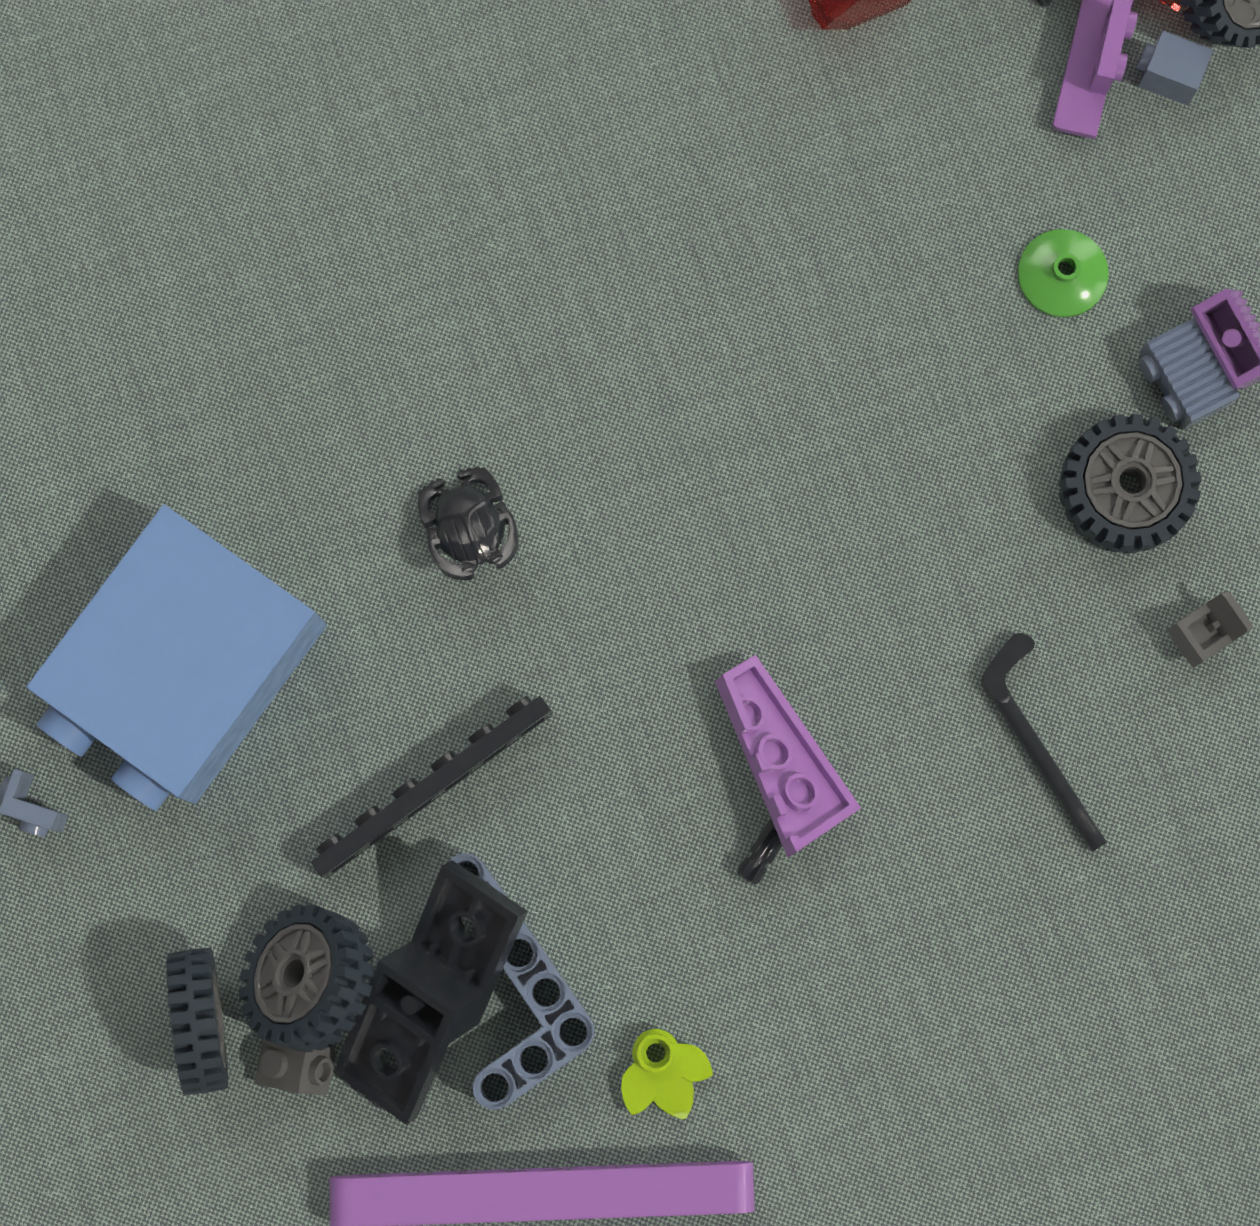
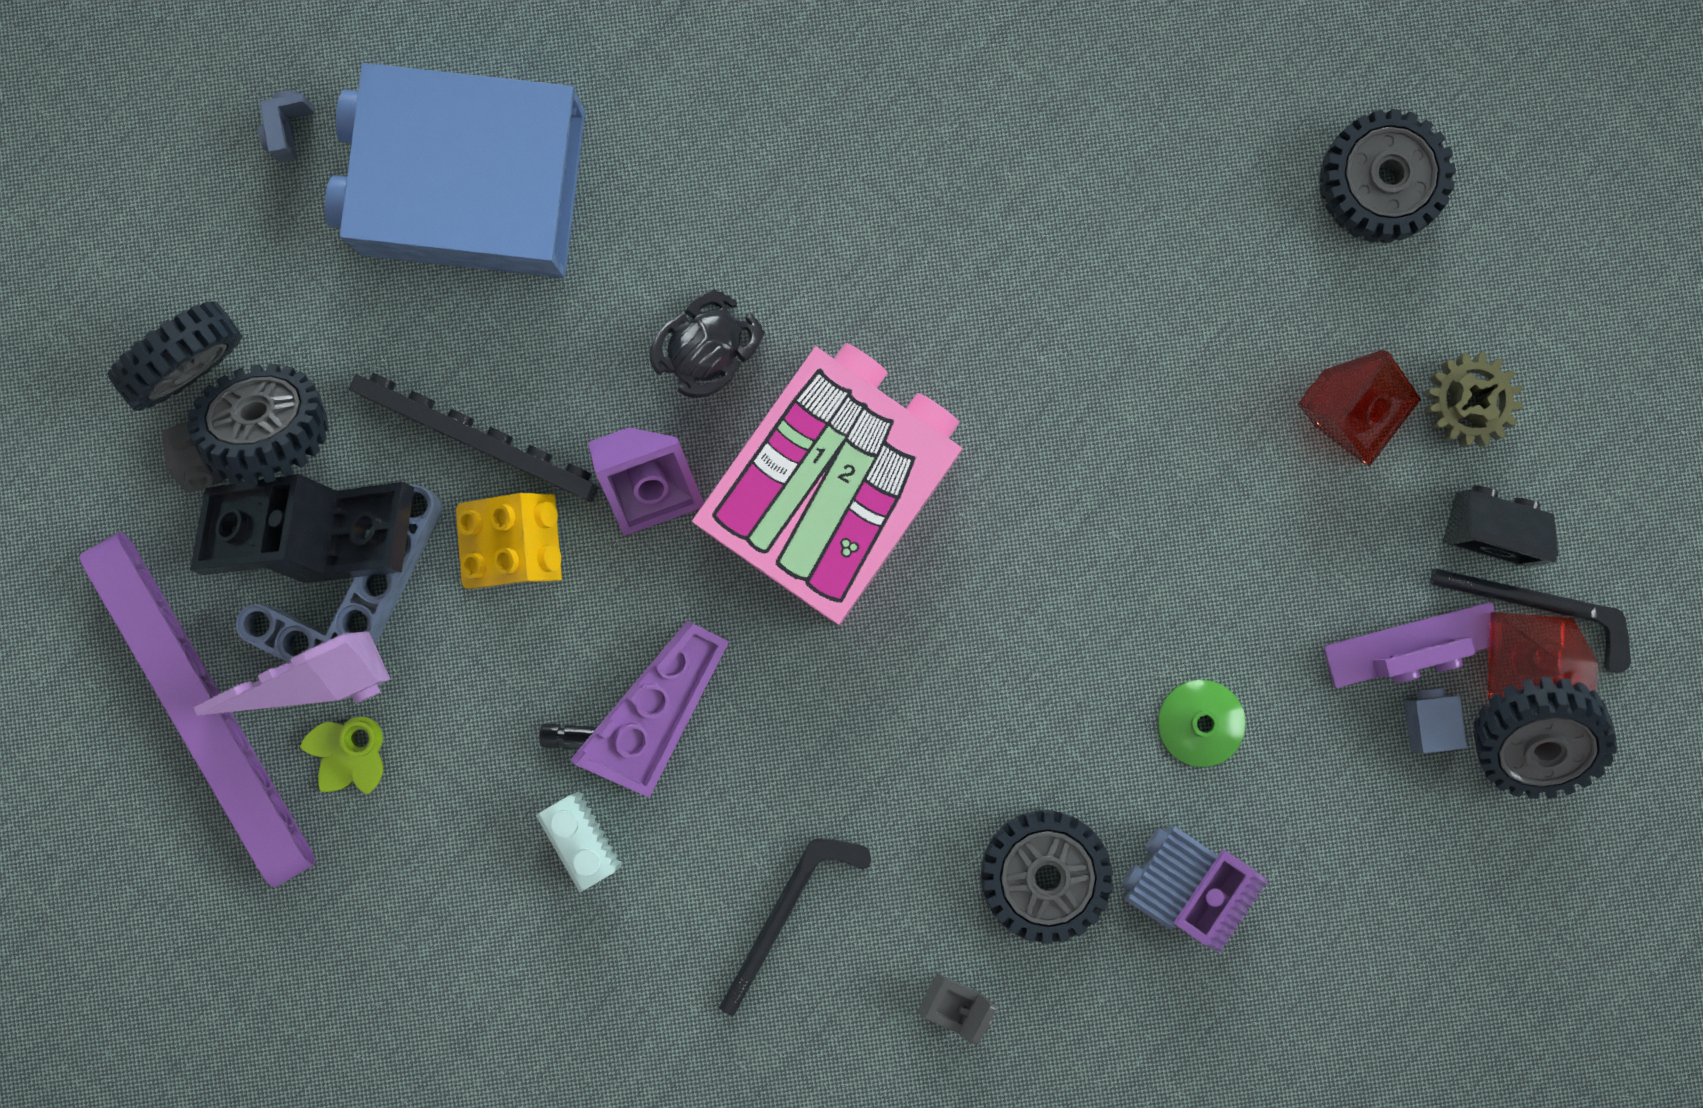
camera: 60 degrees right, 5 degrees up
none -> lavender wedge [193,631,391,715]
none -> yellow bracket [456,493,562,589]
none -> light aqua brick [536,792,622,892]
none -> medium lavender slope [588,427,704,536]
none -> brick [692,343,962,627]

